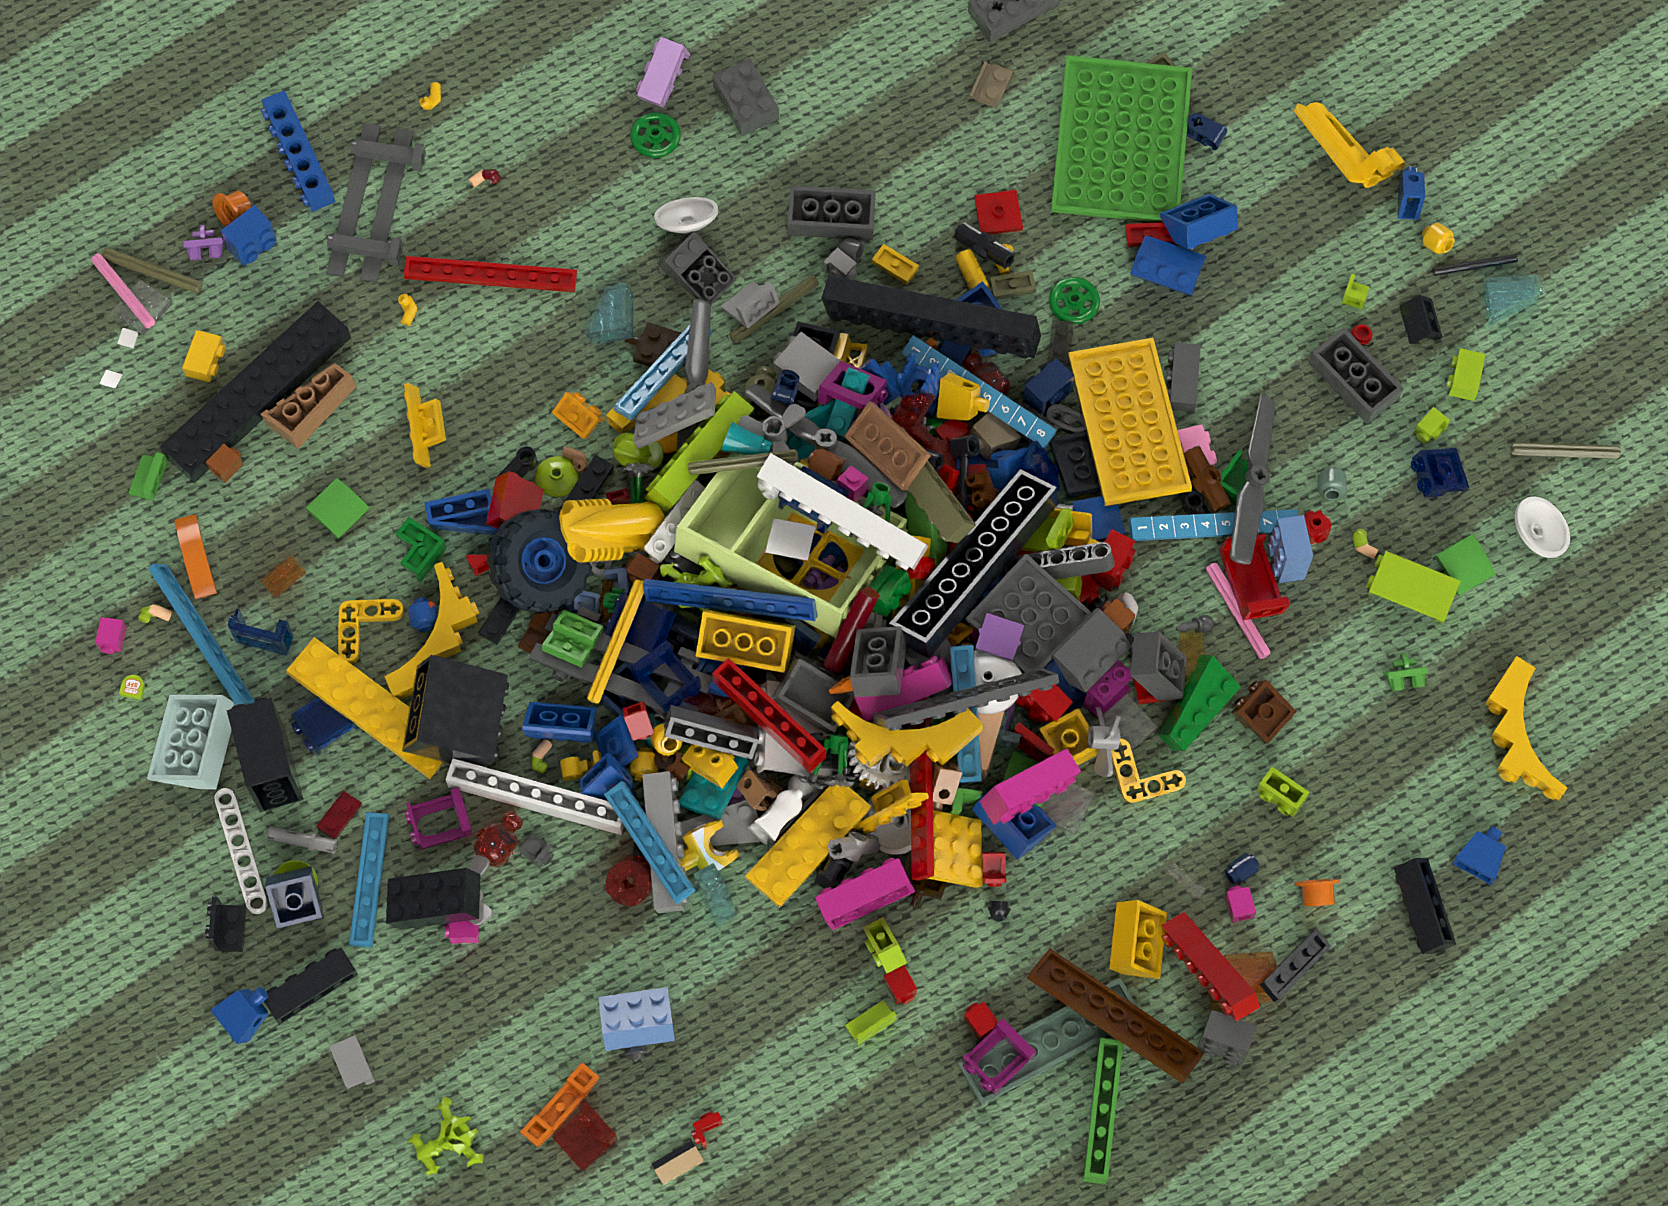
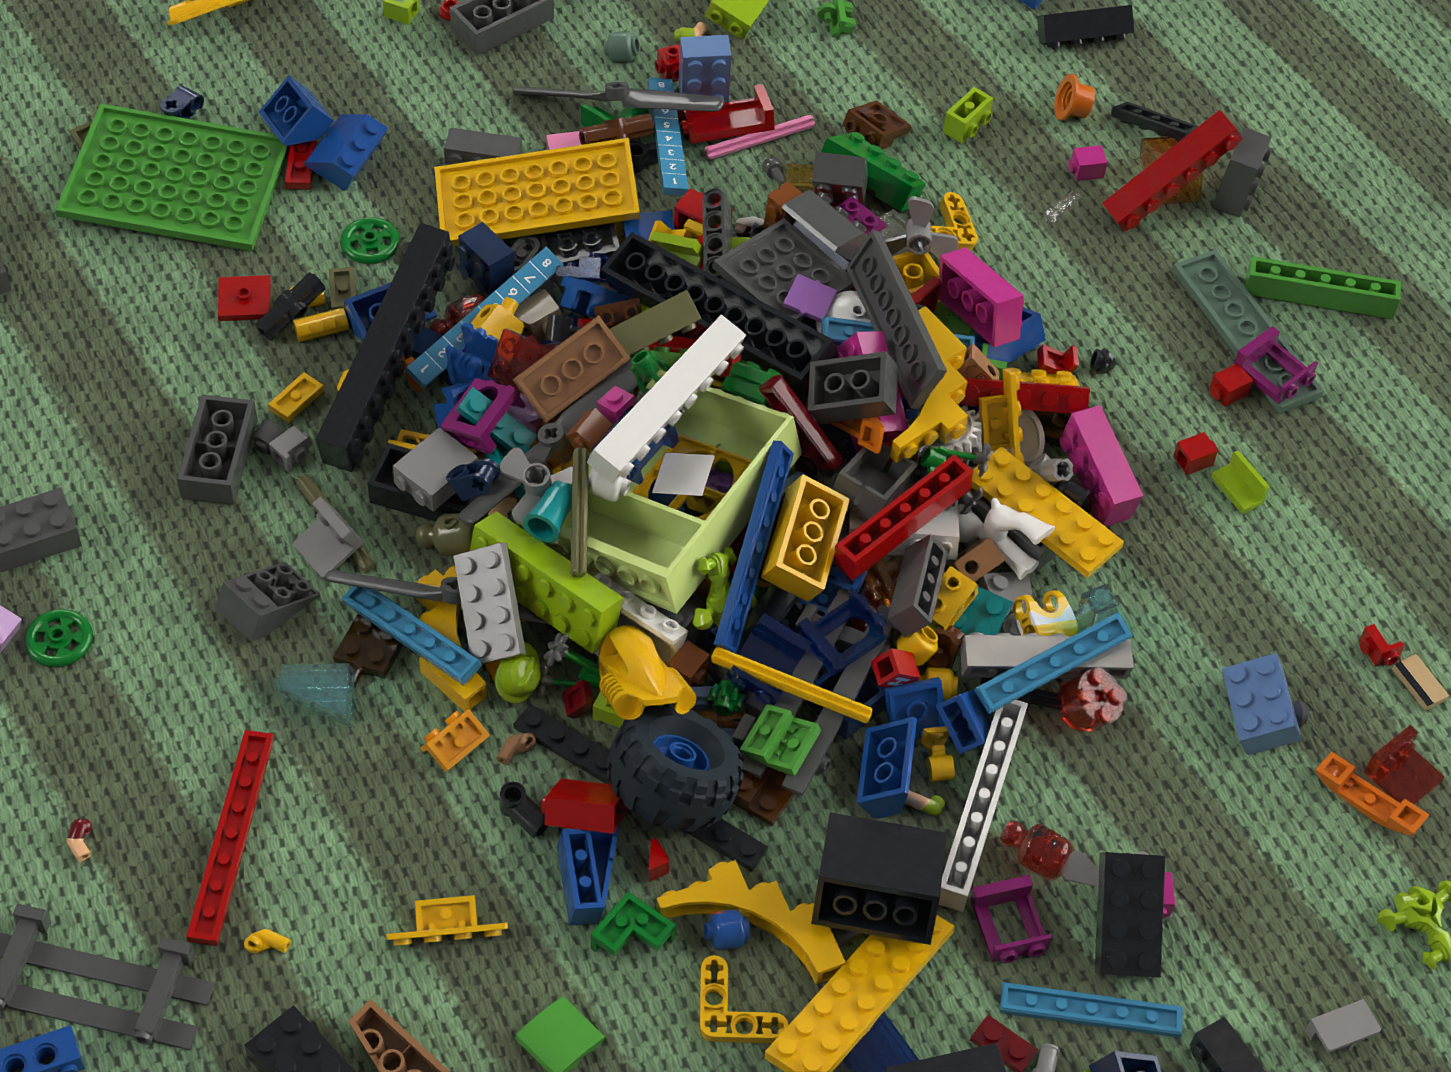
camera: 90 degrees left, 15 degrees down
dark grey bracket [518,833,554,868] -> none
lime dish [535,456,579,497] -> none
white dish [654,197,718,234] -> none
lime brick [863,917,907,973] -> none
dark tan plate [969,61,1013,109] -> none
reddish brown plate [1027,948,1205,1084] -> none
yellow slope [1109,900,1167,979] -> none
dark blue brick [1224,853,1259,885] -> none

